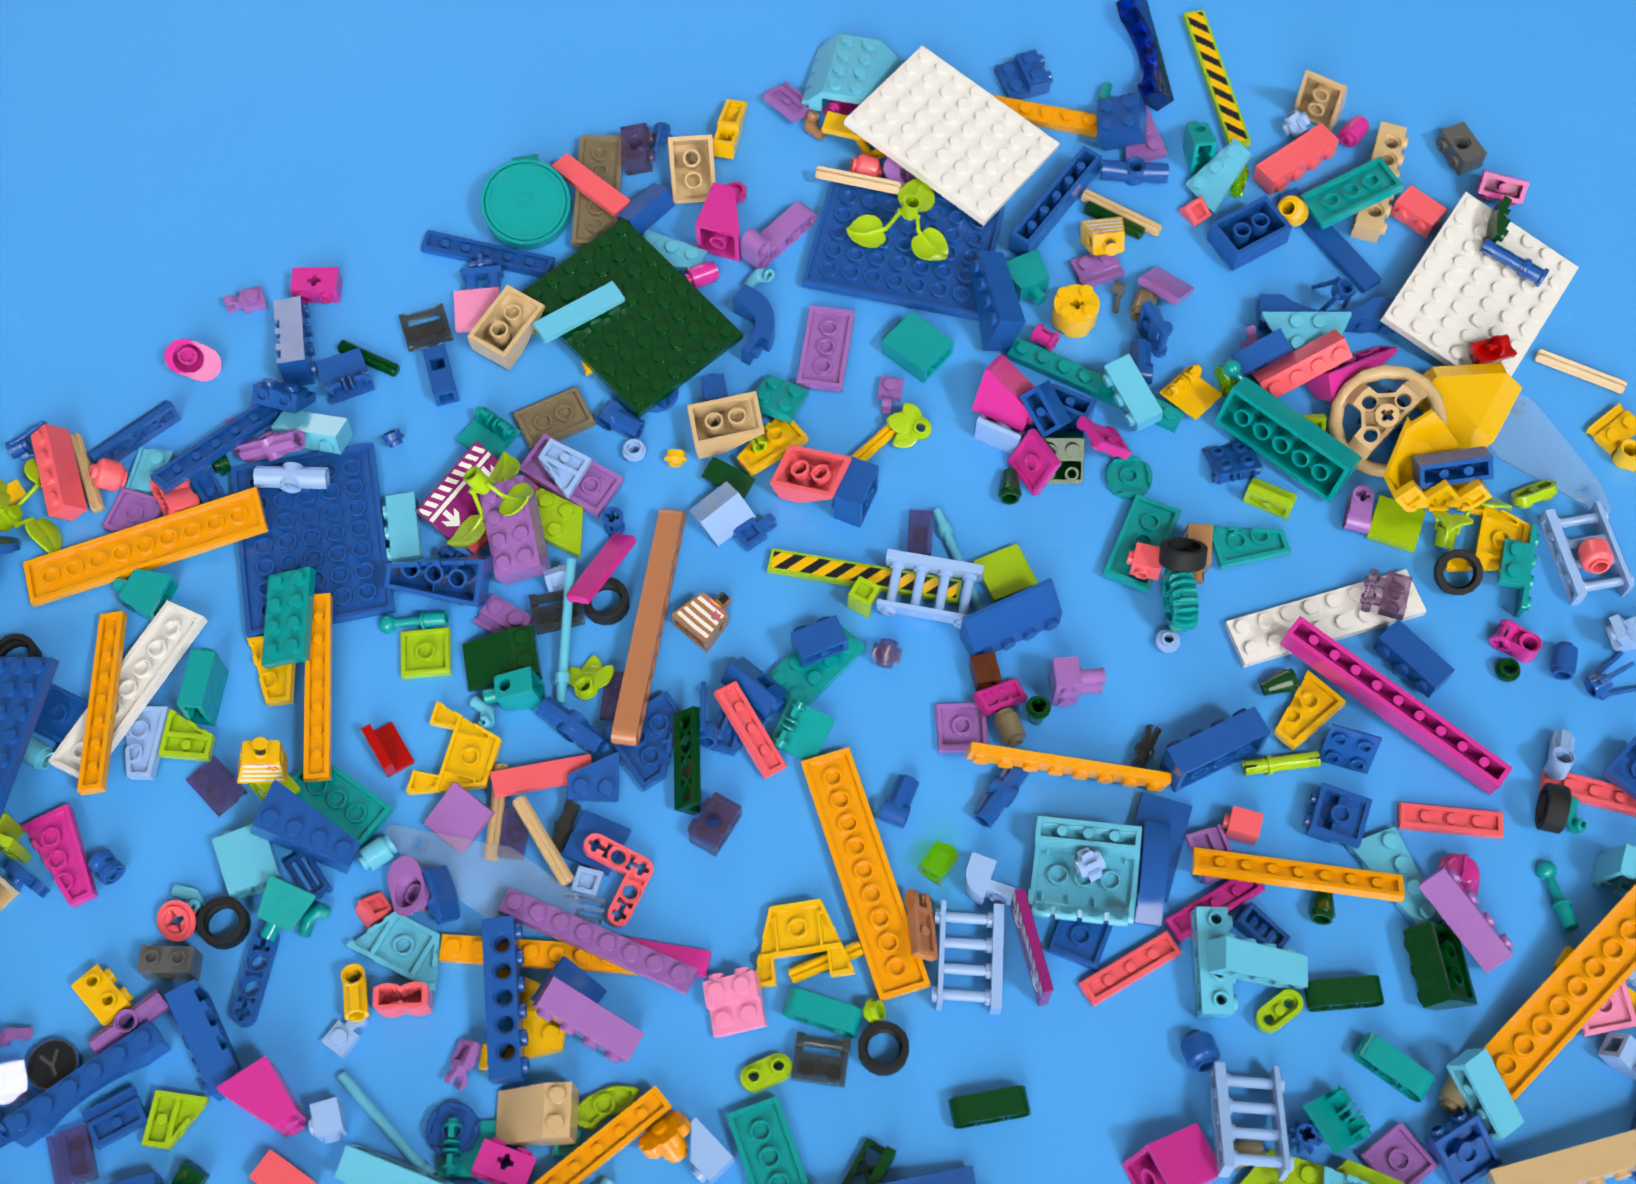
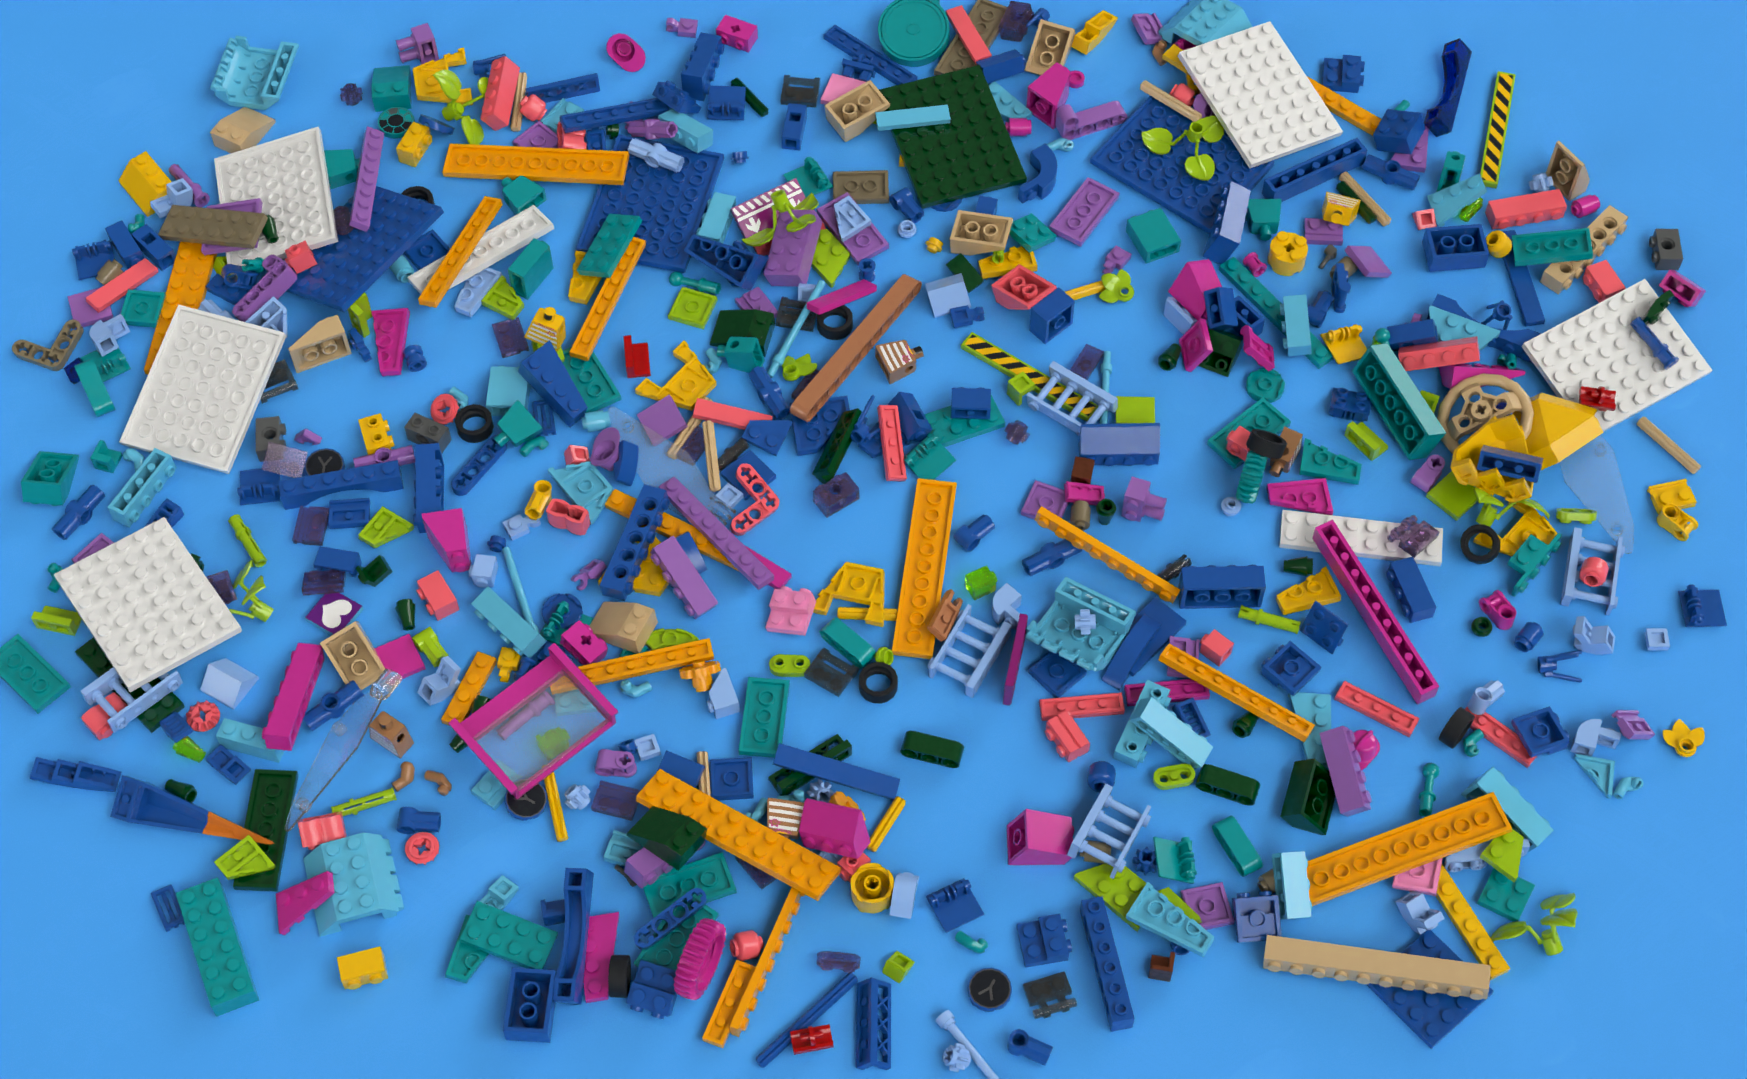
camera: 25 degrees right, 5 degrees down
none -> blue plate [487,535,506,552]
none -> coral brick [1045,710,1090,762]
none -> dark pink wing [1266,478,1334,515]
none -> teal arm [1497,353,1517,369]

